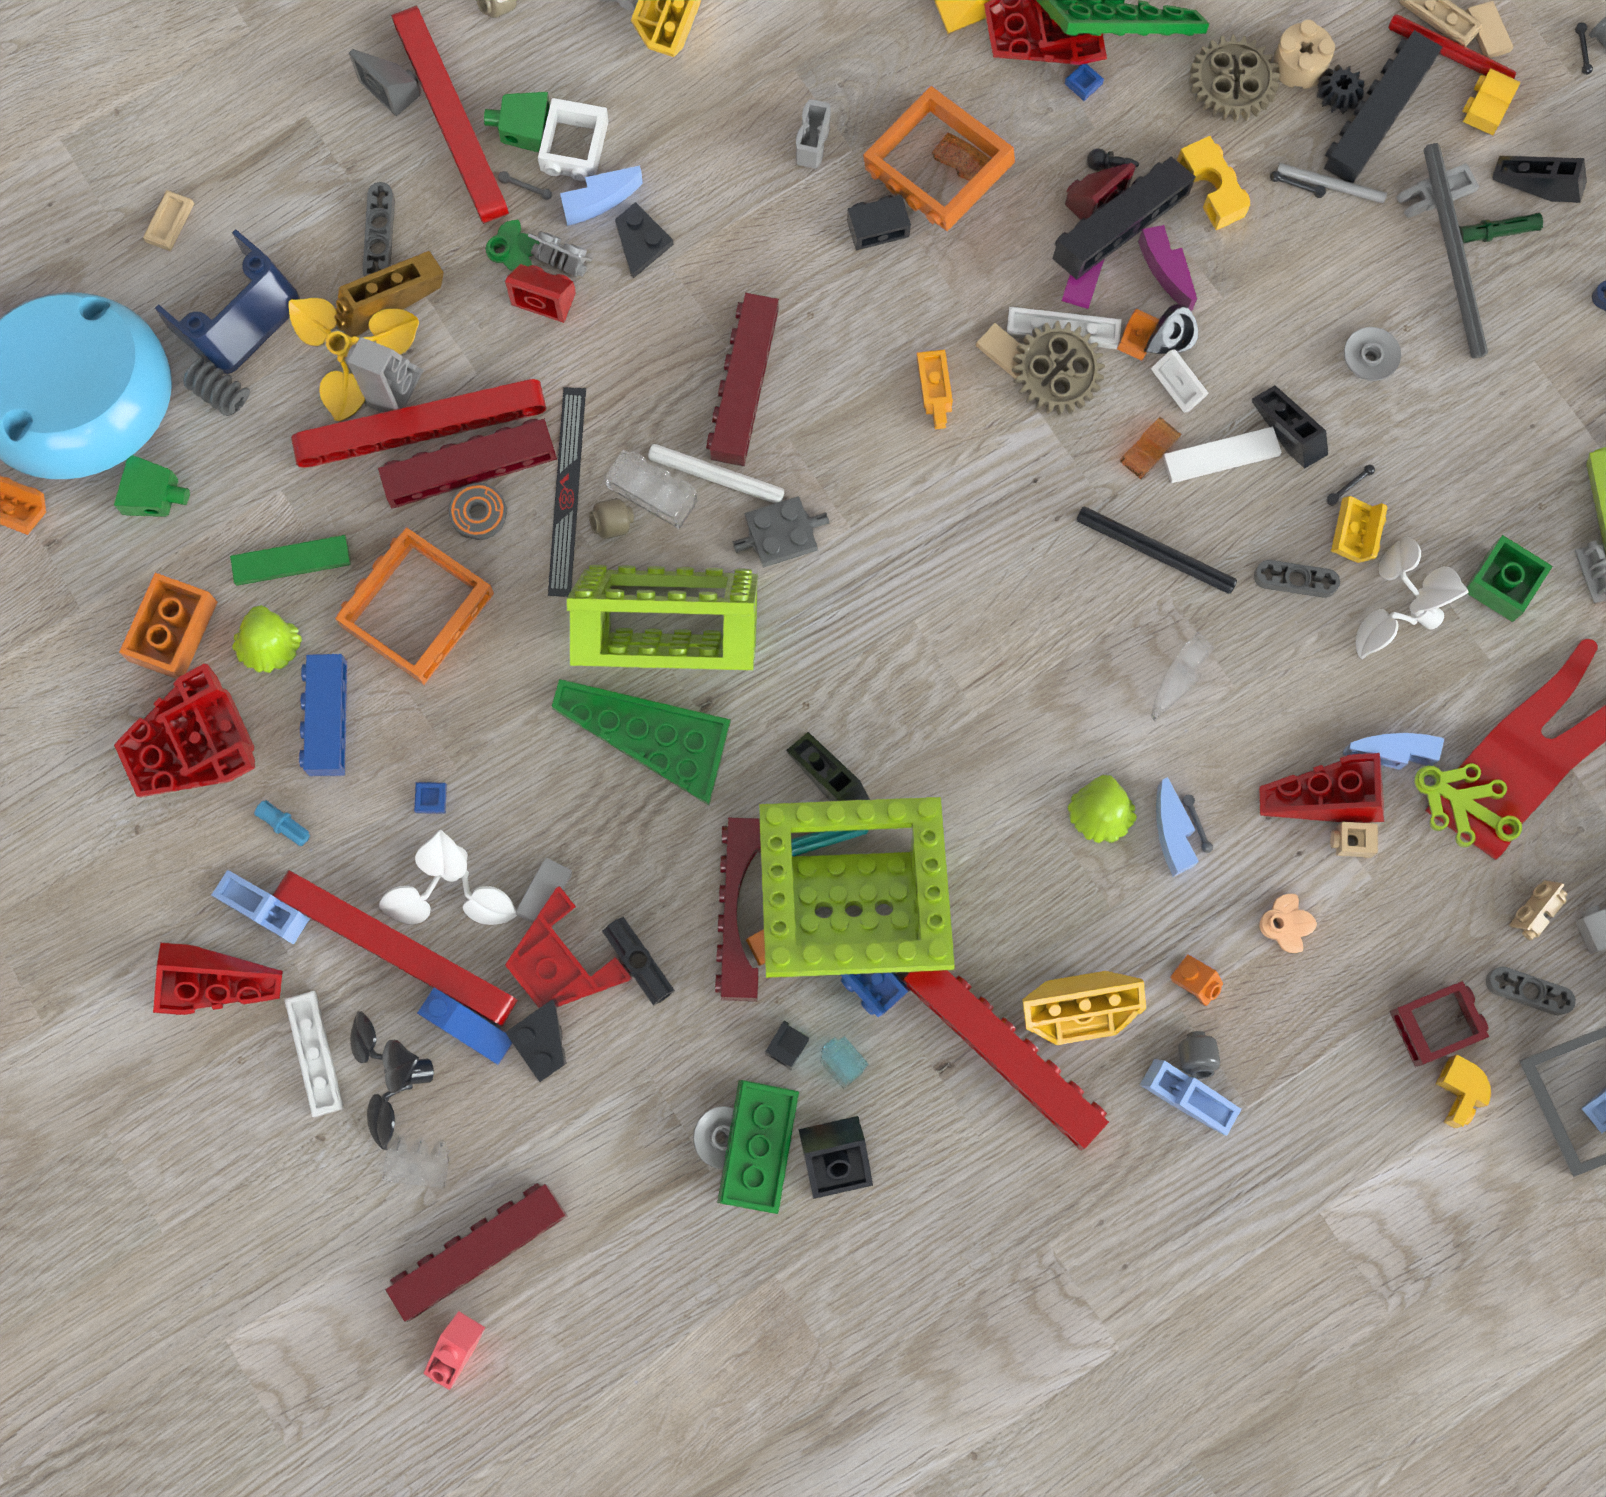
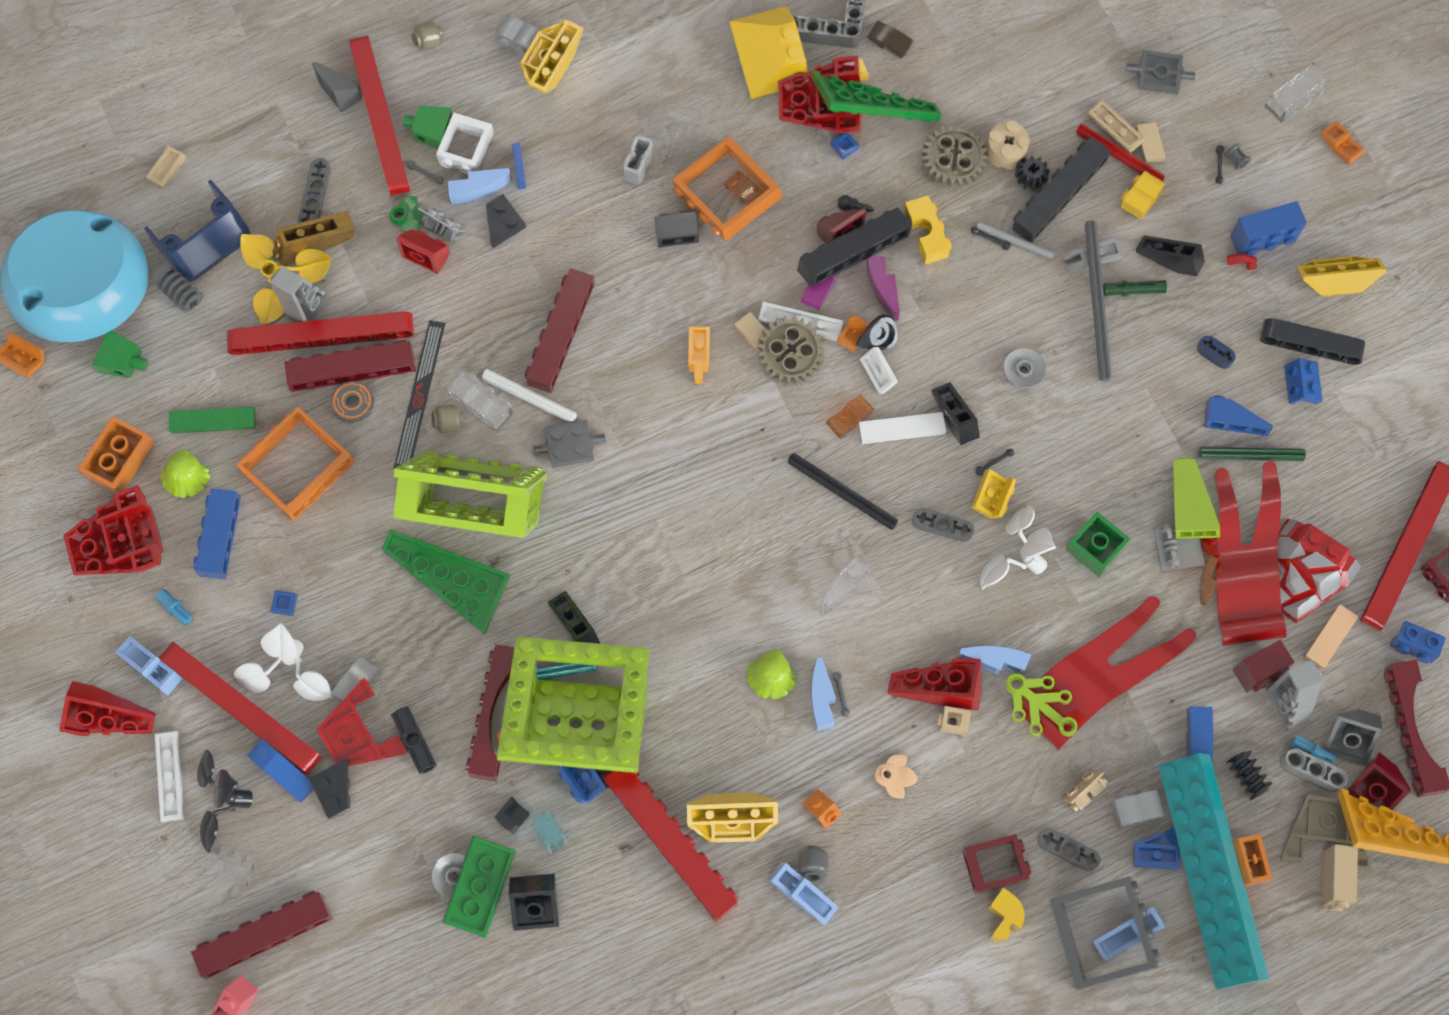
camera: 10 degrees right, 5 degrees down
none -> tile [512,143,526,189]

